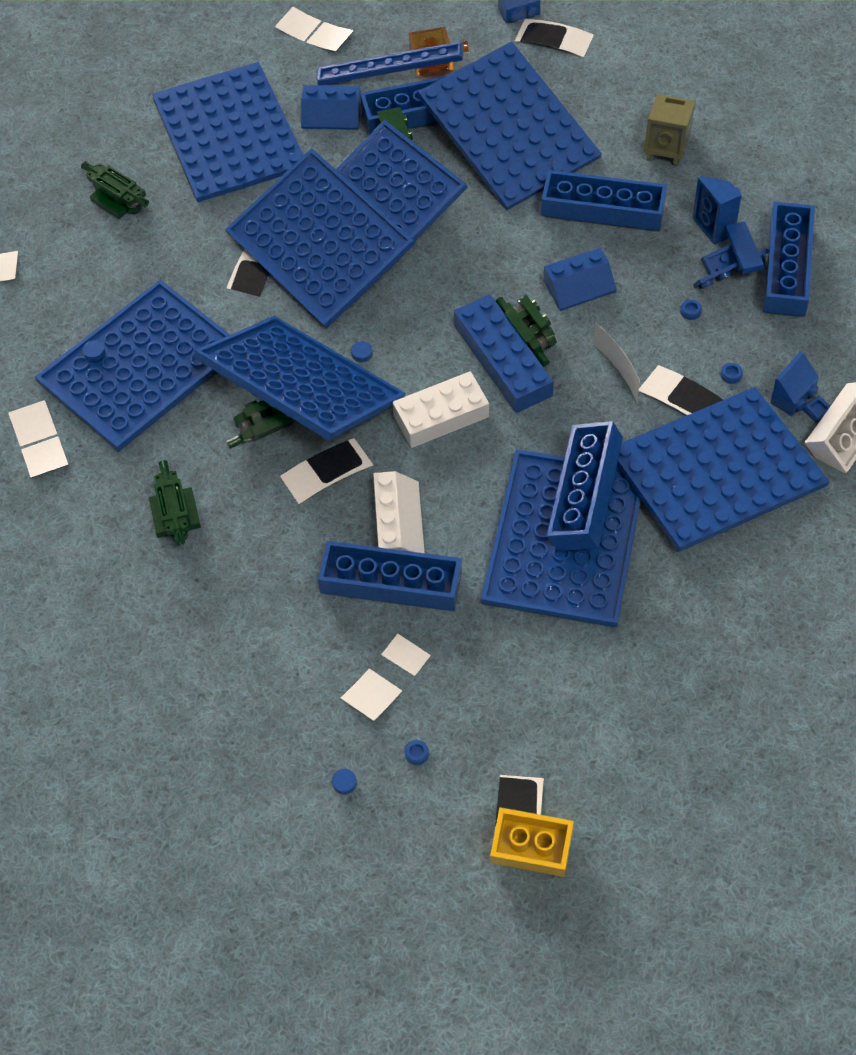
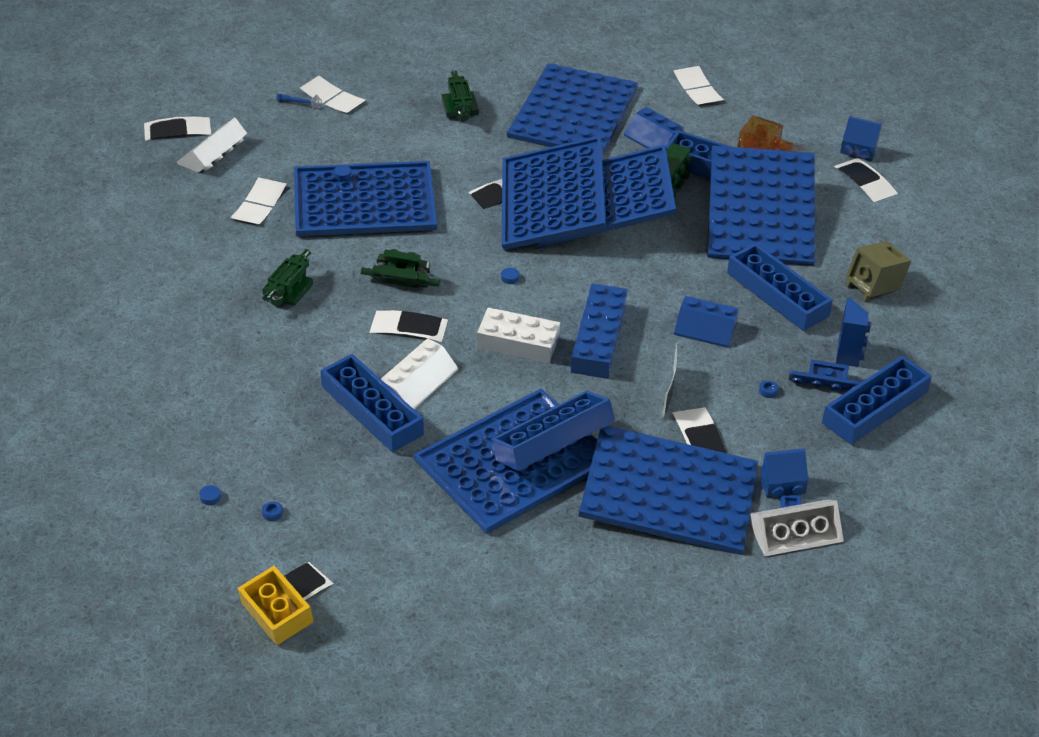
camera: 35 degrees right, 15 degrees down
blue plate [194,316,406,441] -> none
blue tile [317,41,464,85] -> none
white sticker [341,634,431,721] -> none
dark green piece [495,295,557,367] -> none
blue tile [721,363,743,384] -> none
blue tile [725,221,764,274] -> none

